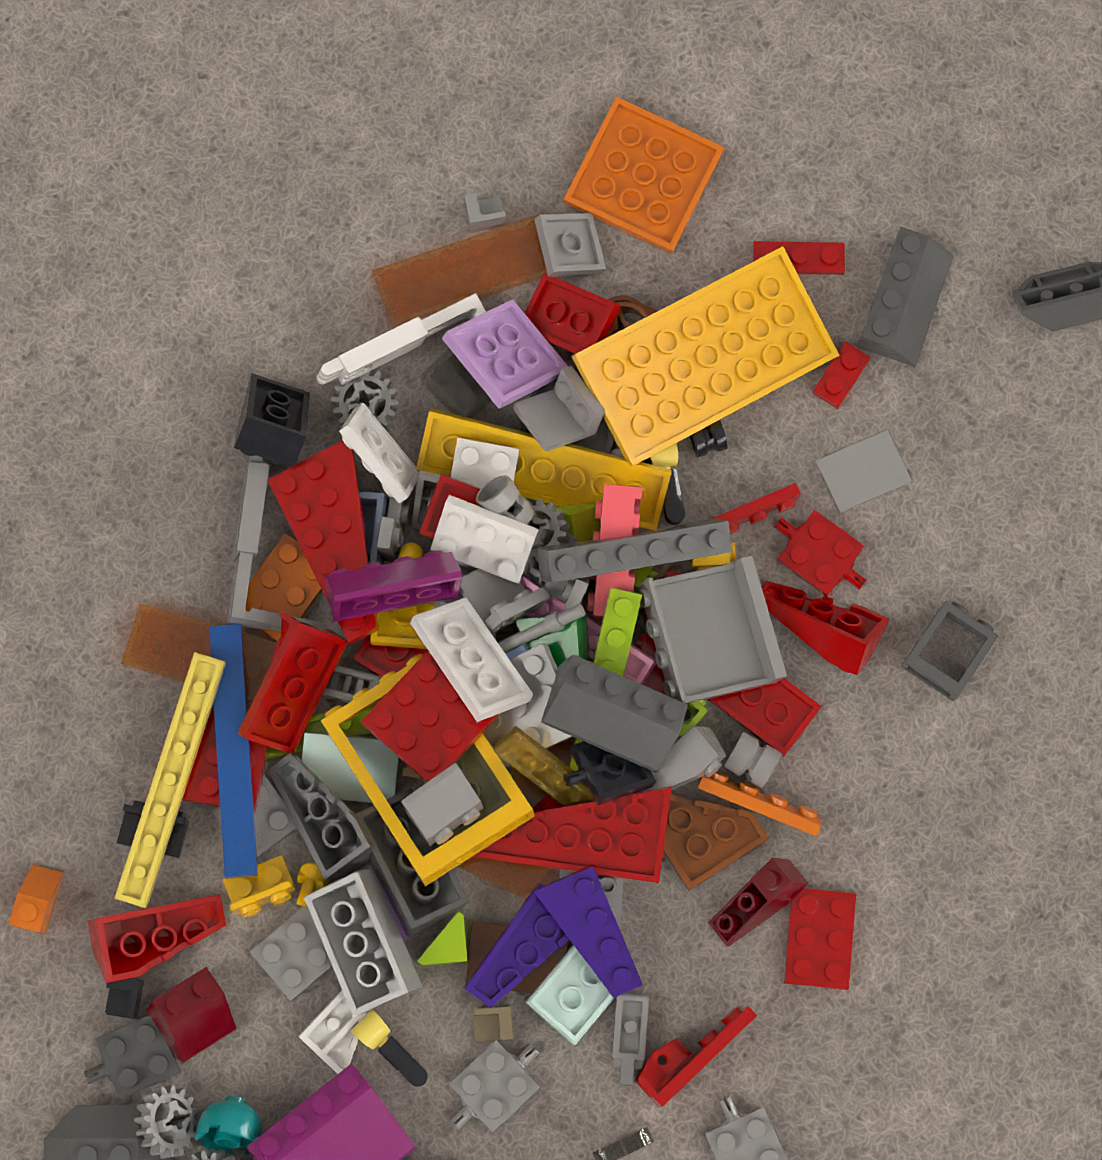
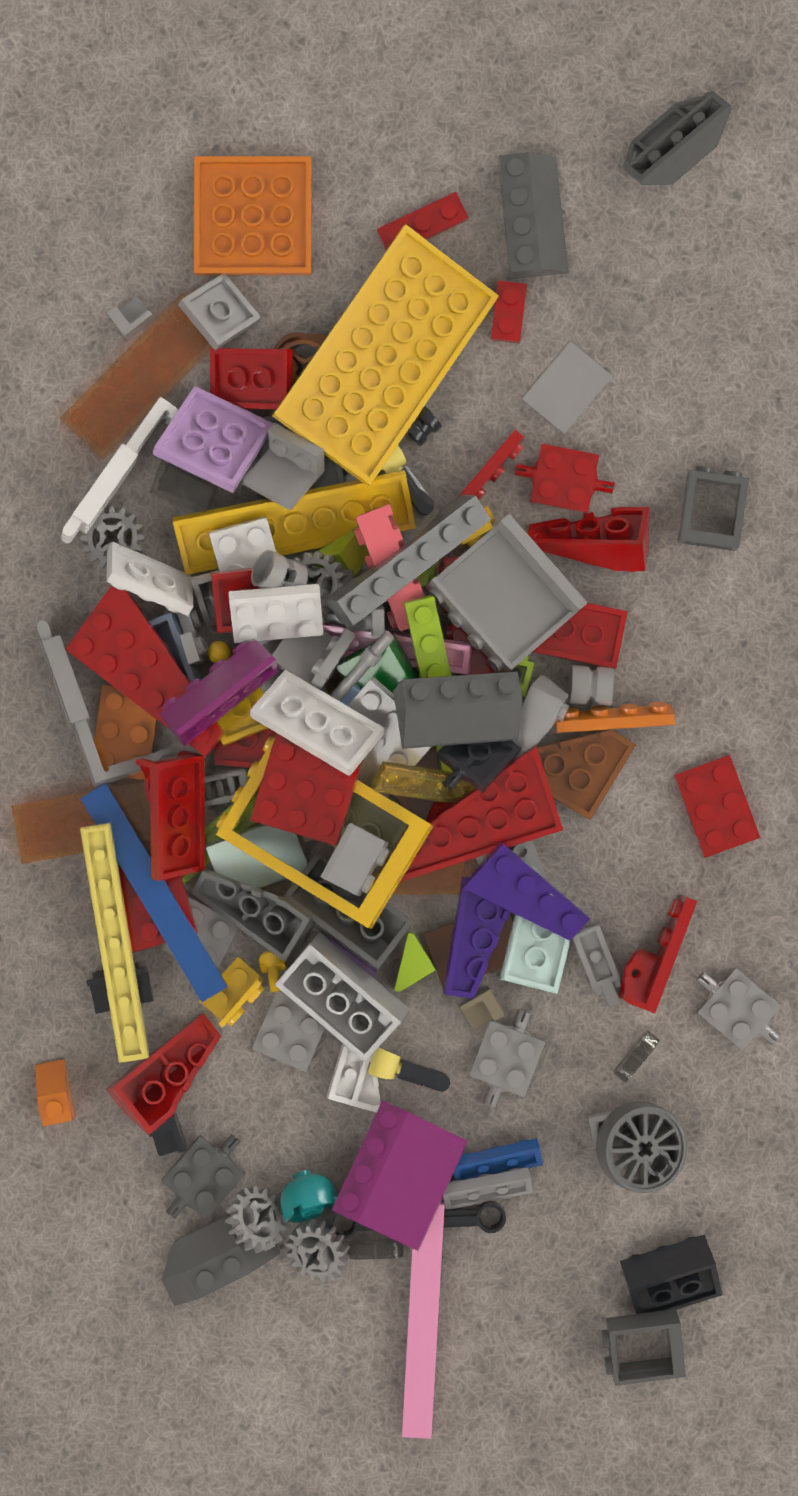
camera: 20 degrees left, 10 degrees up
dark red slope [146,967,237,1064] -> none
black slope [234,373,310,468] -> none
dark red slope [708,858,808,947] -> none

